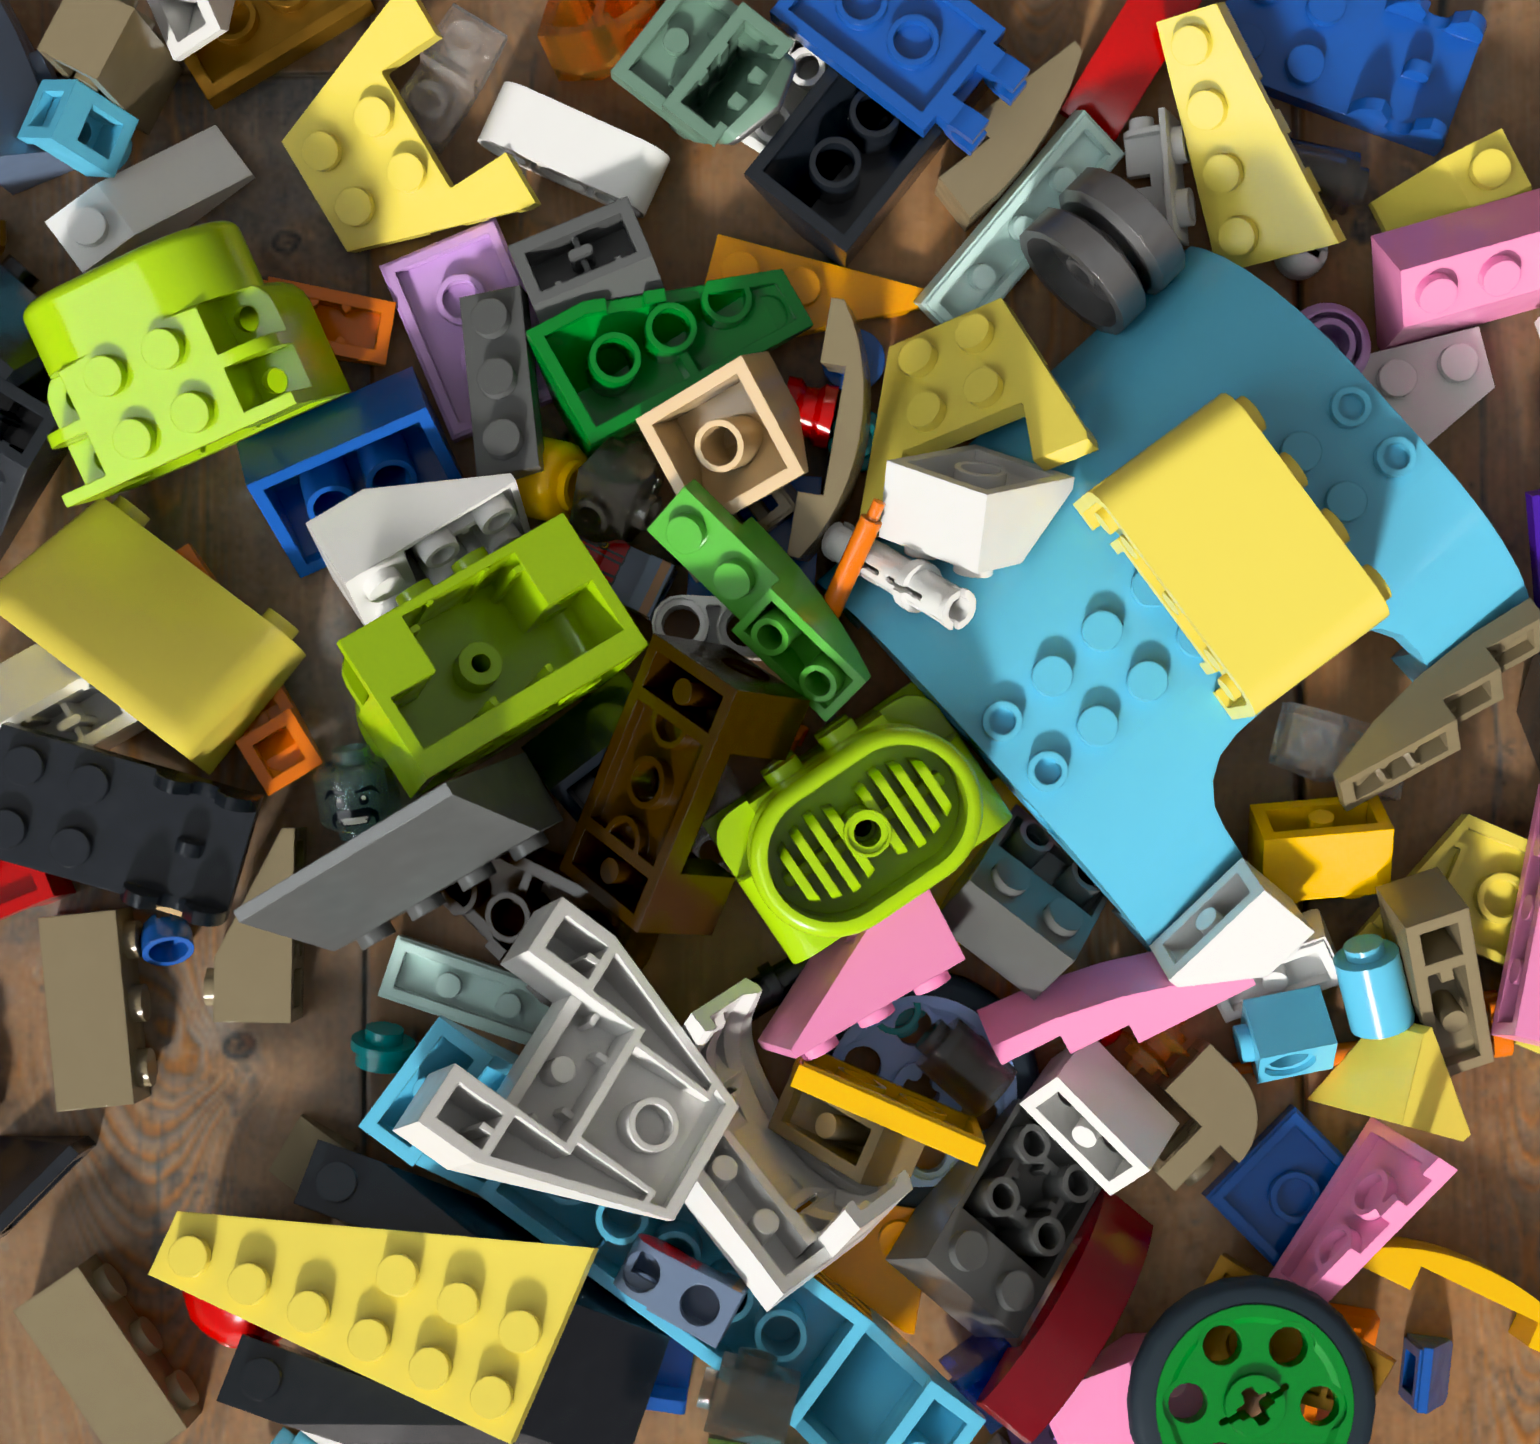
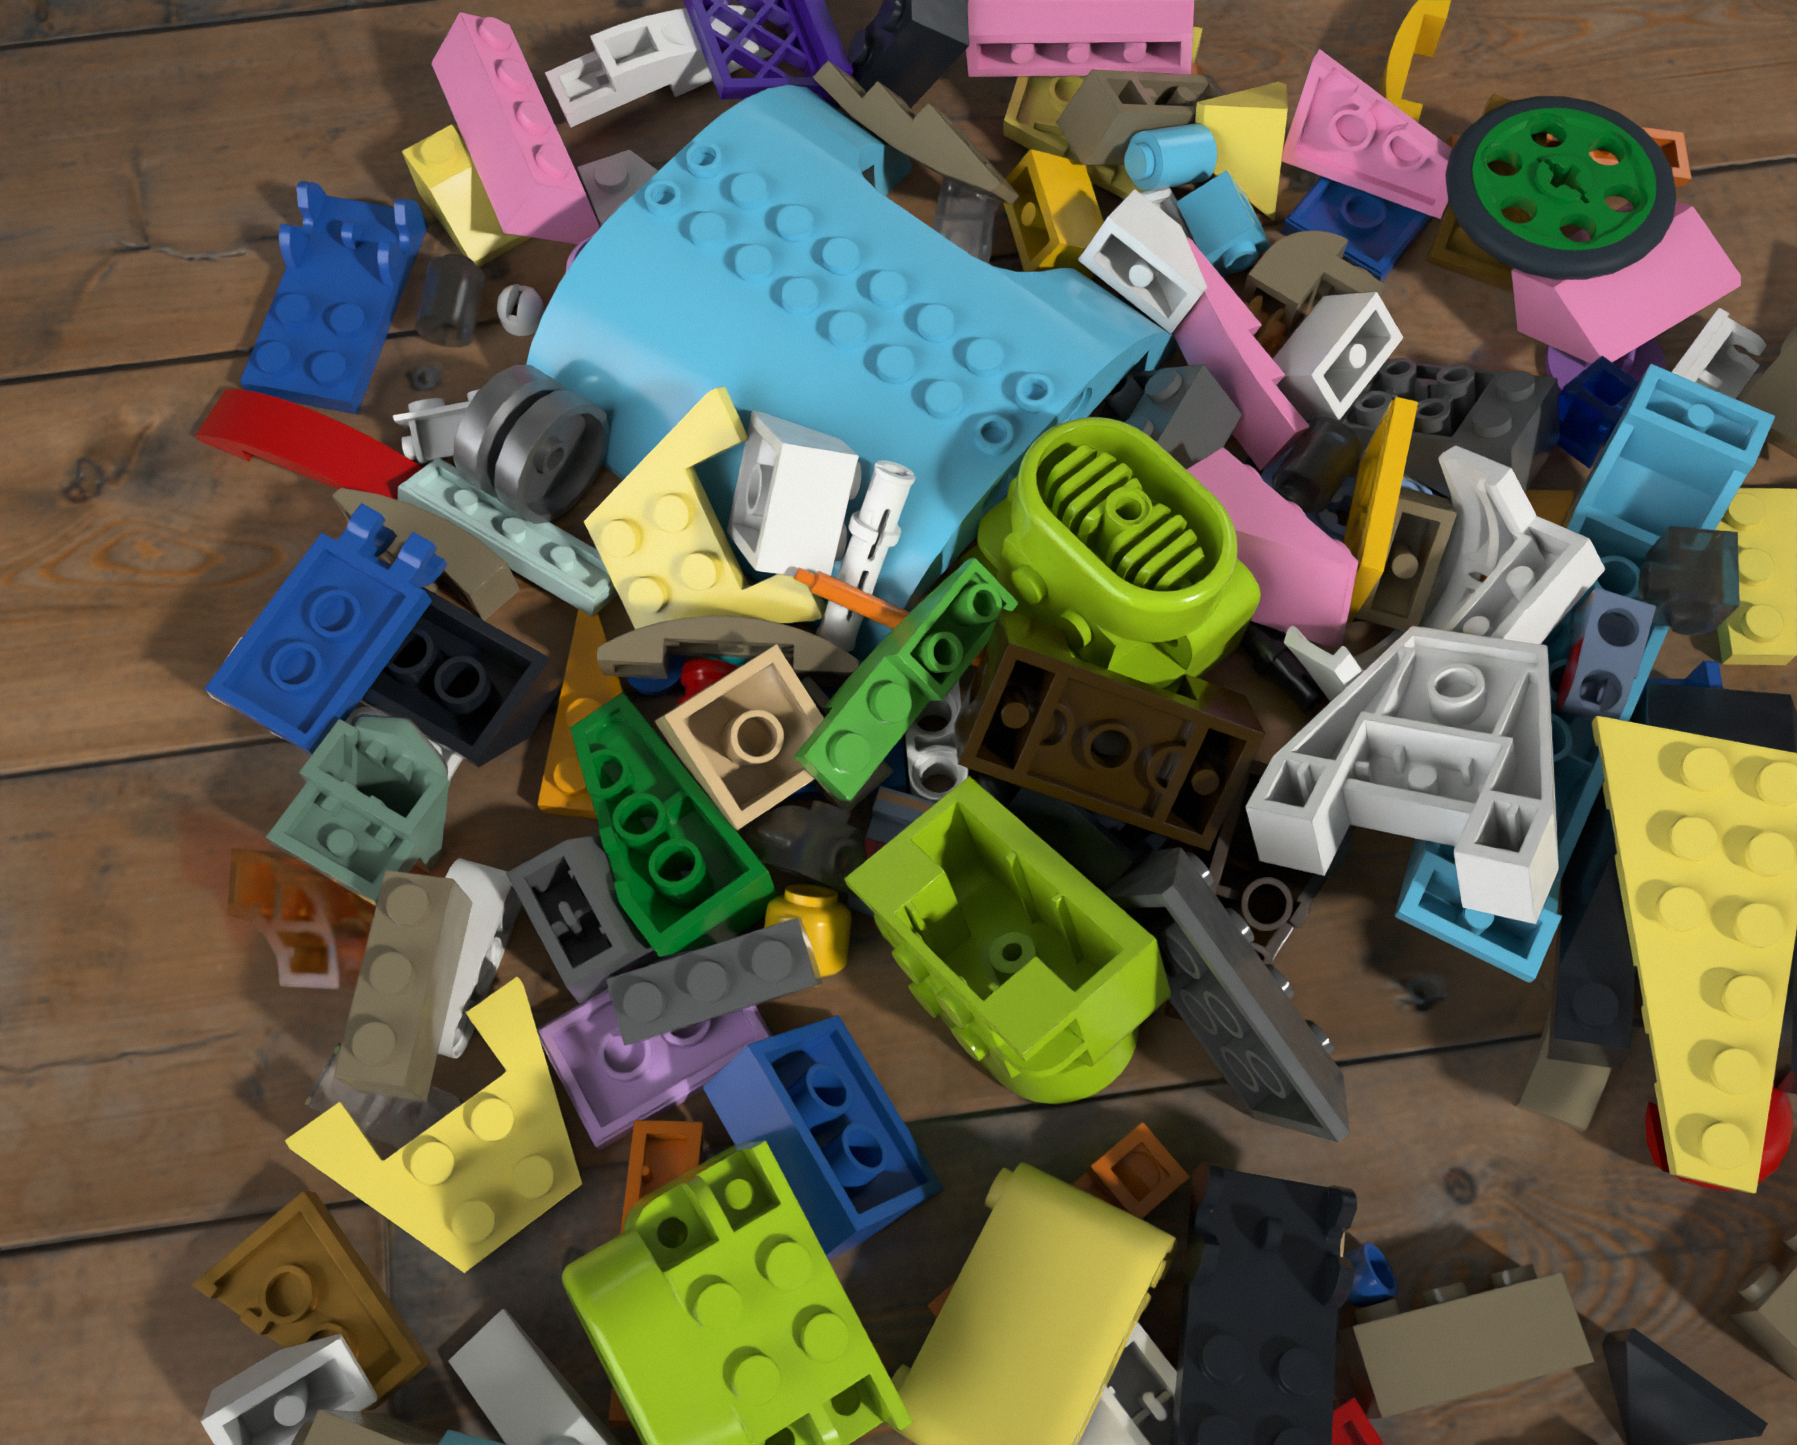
camera: 90 degrees left, 20 degrees down
dark tan slope [203,827,307,1023] -> none
white slope [306,473,531,626] -> none
clear light blue head [313,743,402,841] -> none
teal plate [350,1021,416,1074] -> none
light aqua tile [377,934,549,1045] -> none
dark red slope [976,1188,1153,1443] -> none
light yellow windscreen [1073,393,1392,720] -> none
light yellow wing [1156,2,1346,268] -> none
blue slope [1398,1333,1453,1414] -> none
none -> dark tan brick [334,870,473,1102]

